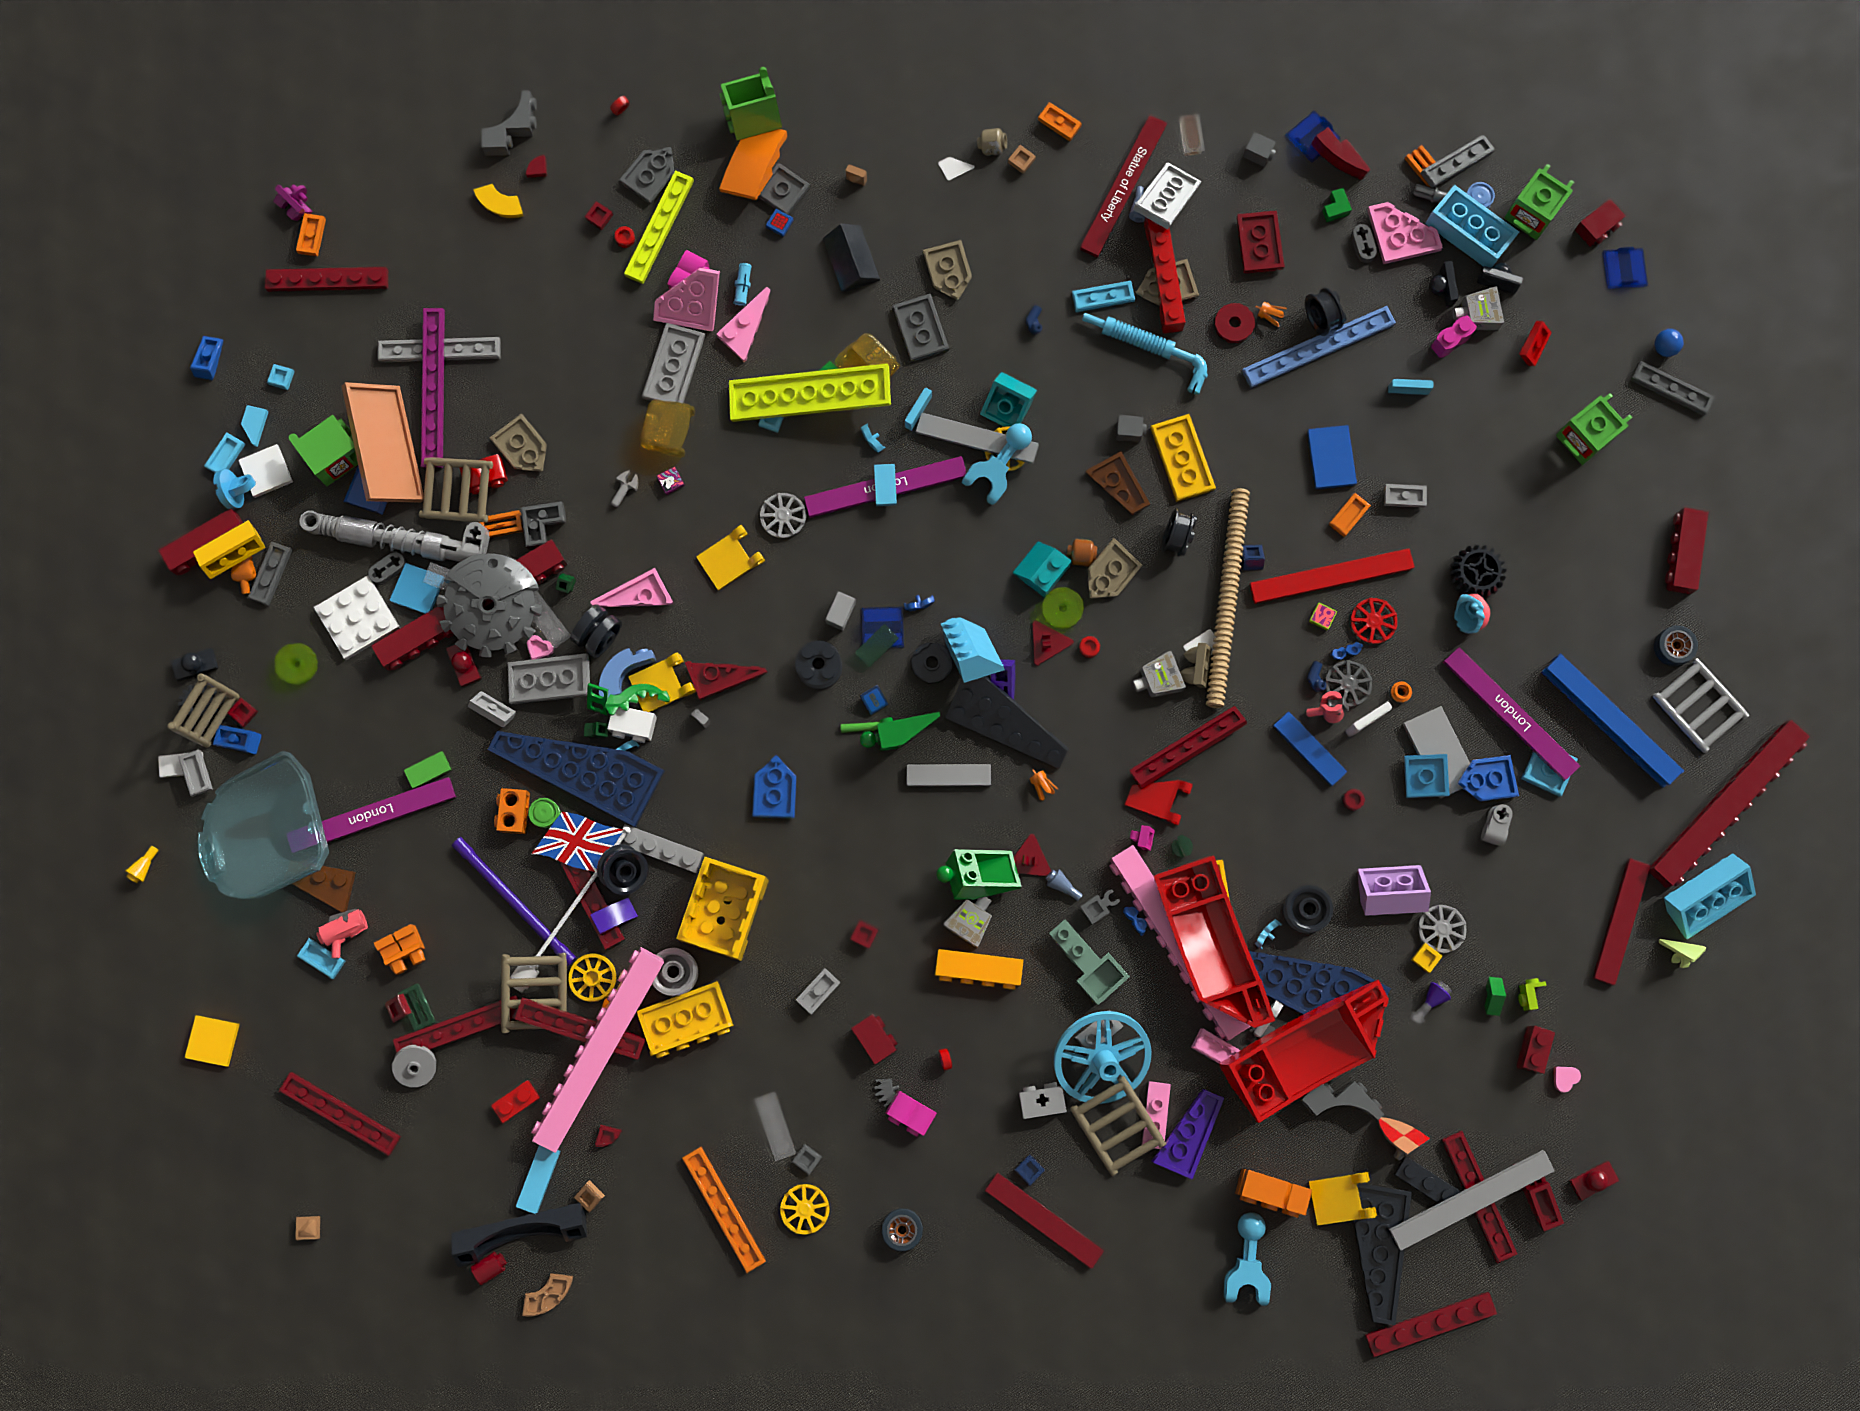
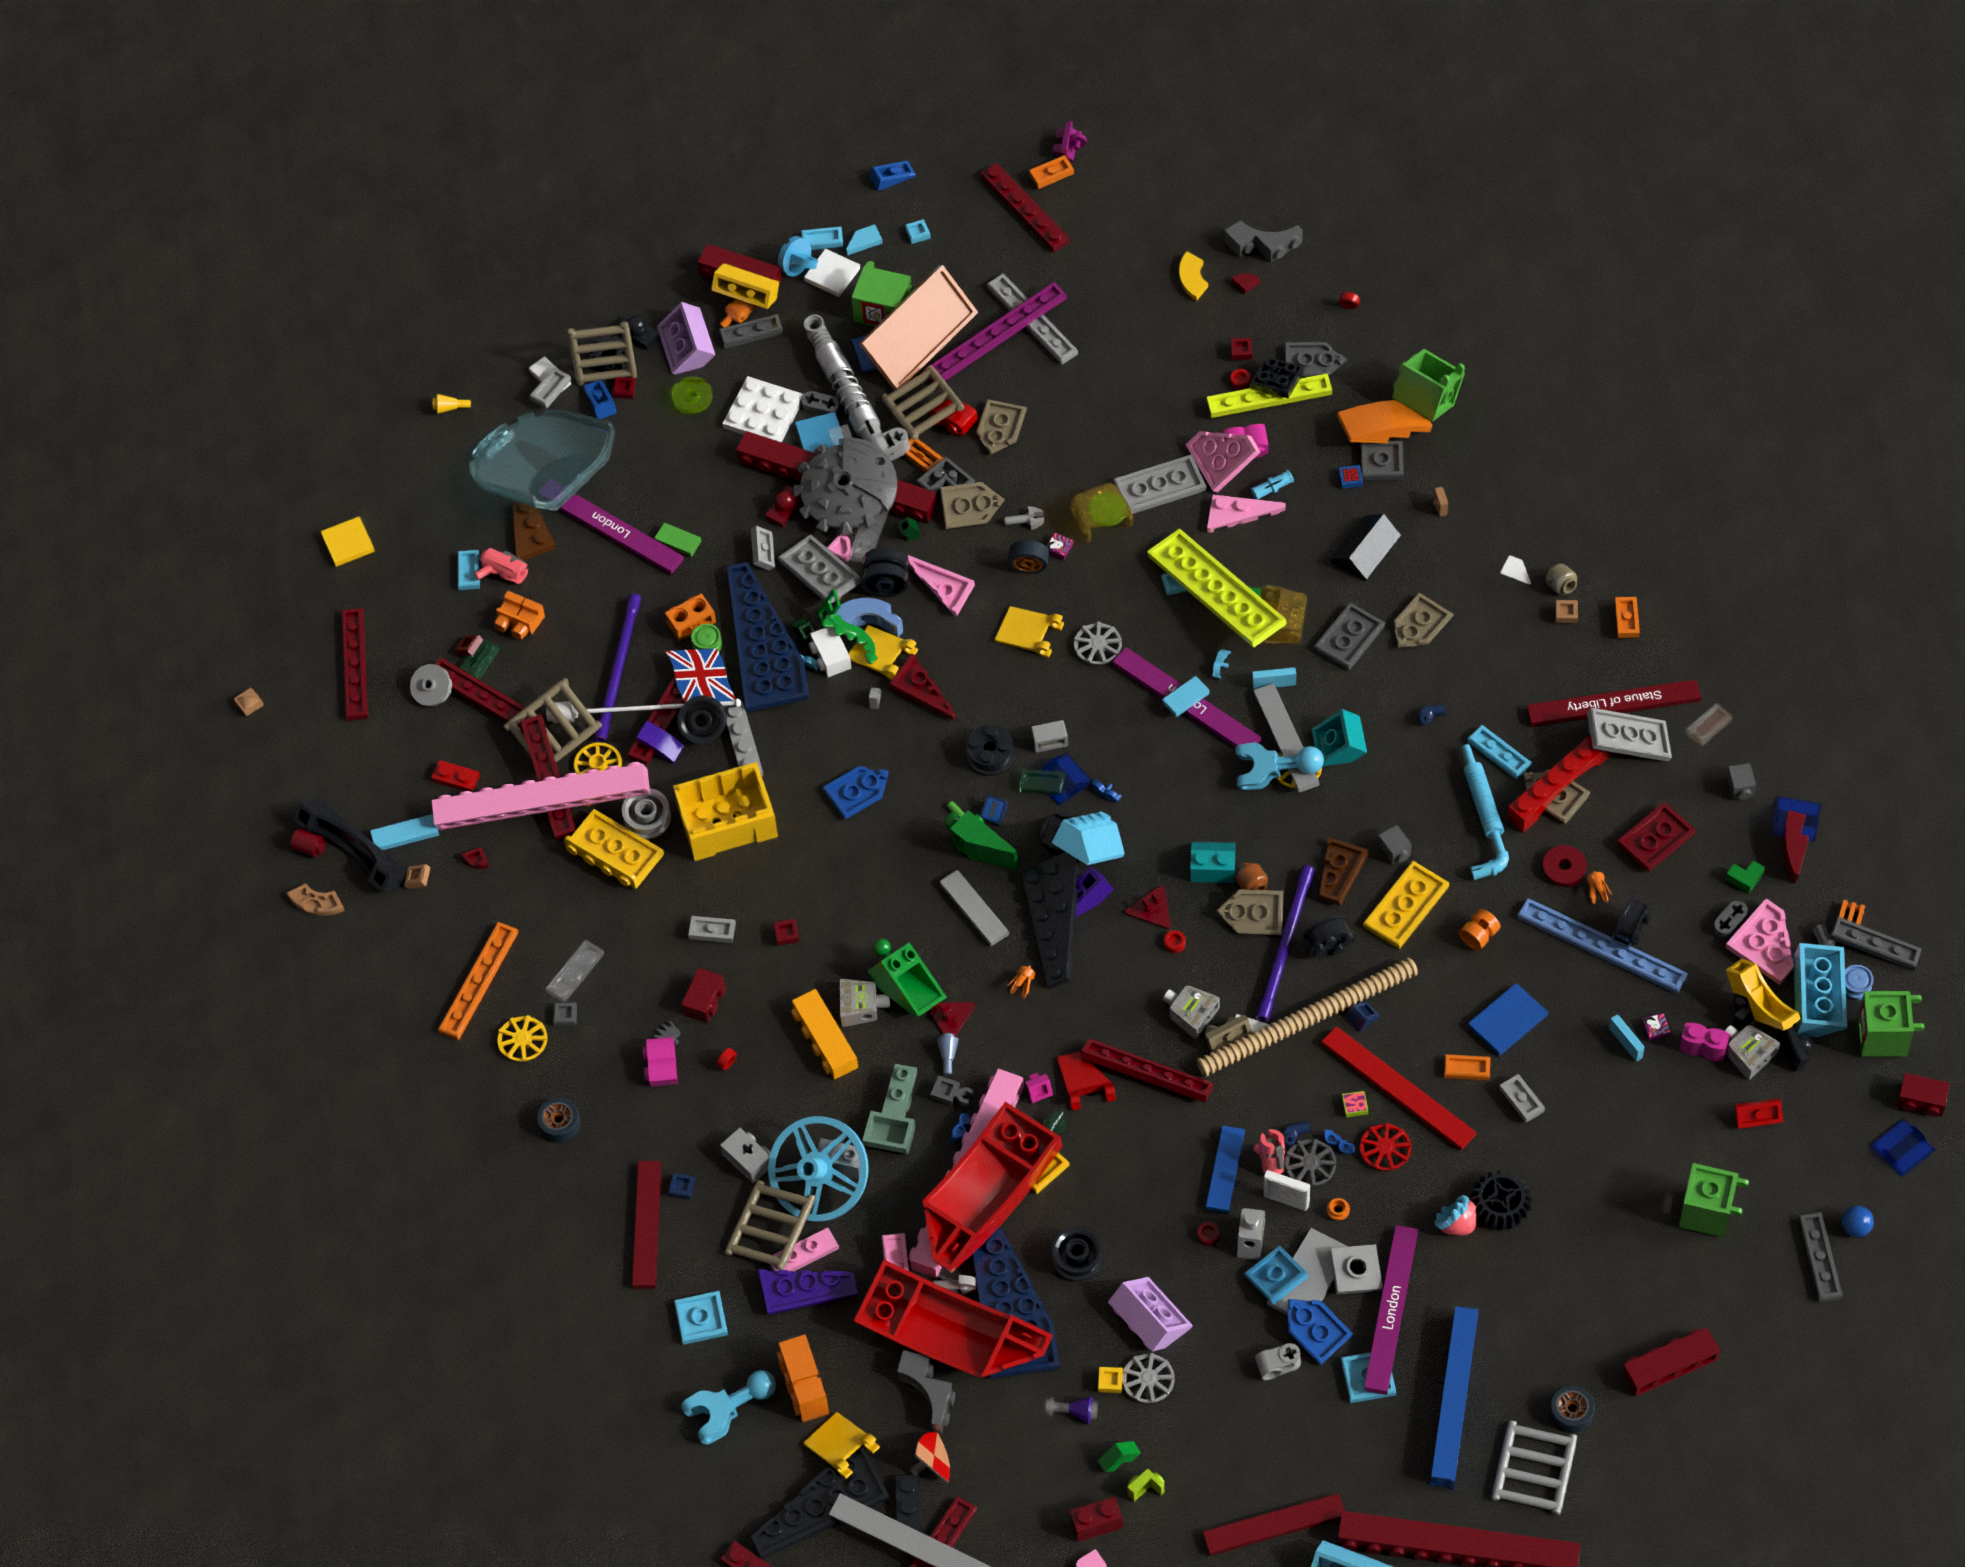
camera: 60 degrees right, 20 degrees down
clear neon green plate [1042,587,1084,629] -> none
medium azure piece [1255,919,1282,950] -> none
none -> lavender slope [657,302,715,374]
none -> medium azure tile [674,1291,728,1345]
none -> dark tan tile [940,482,1005,529]
none -> black wheel [1008,540,1049,574]
none -> clear neon green piece [1089,492,1127,526]
none -> light grey torso [1237,1208,1265,1260]
none -> black tile [1250,357,1305,398]
none -> dark purple piece [1256,865,1314,1022]
none -> light grey piece [1329,1244,1383,1294]
none -> orange wheel [1459,909,1501,951]
none -> tile [1642,1013,1671,1041]
none -> yellow arch [1726,959,1800,1030]

